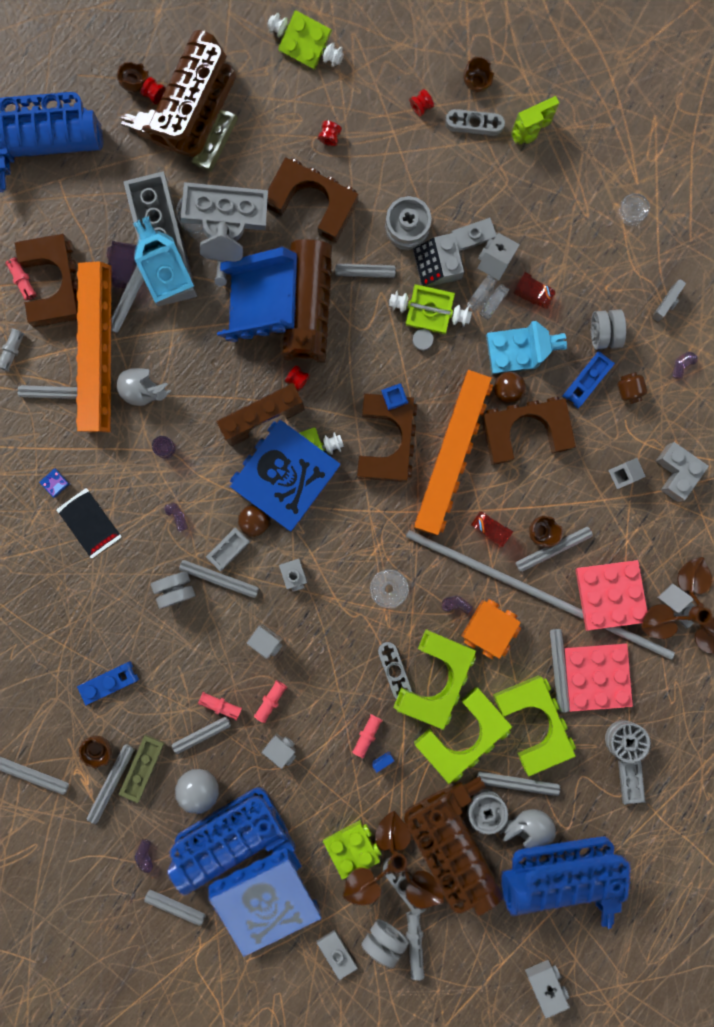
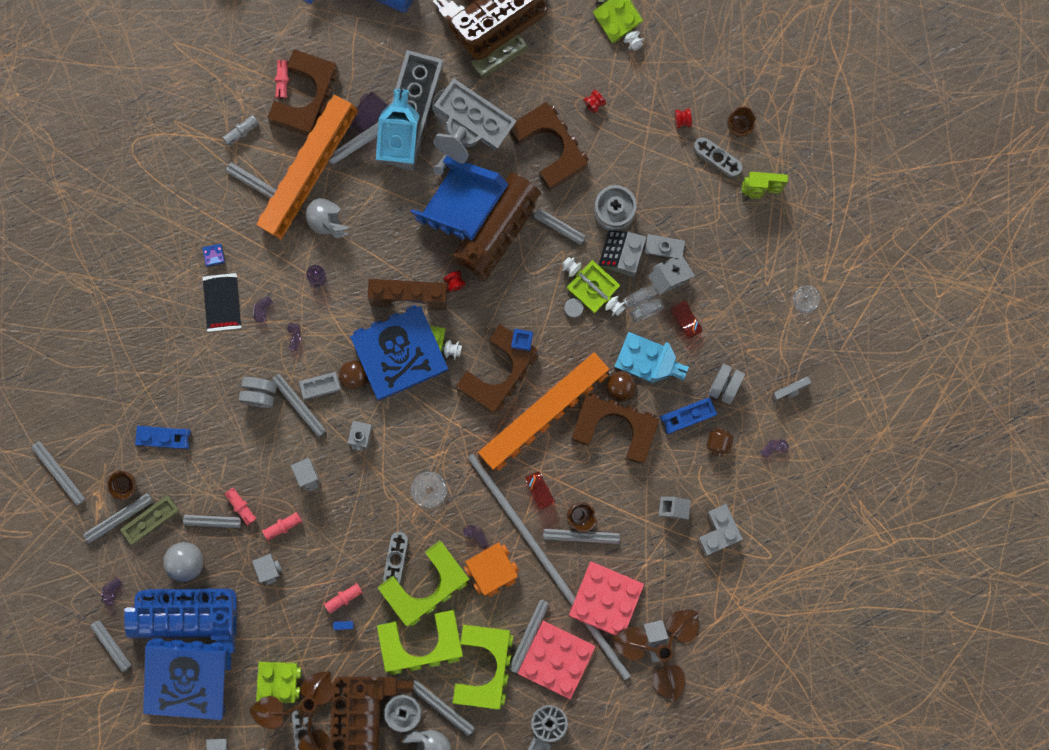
camera: 30 degrees right, 5 degrees down
none -> clear purple arm [253,295,273,323]

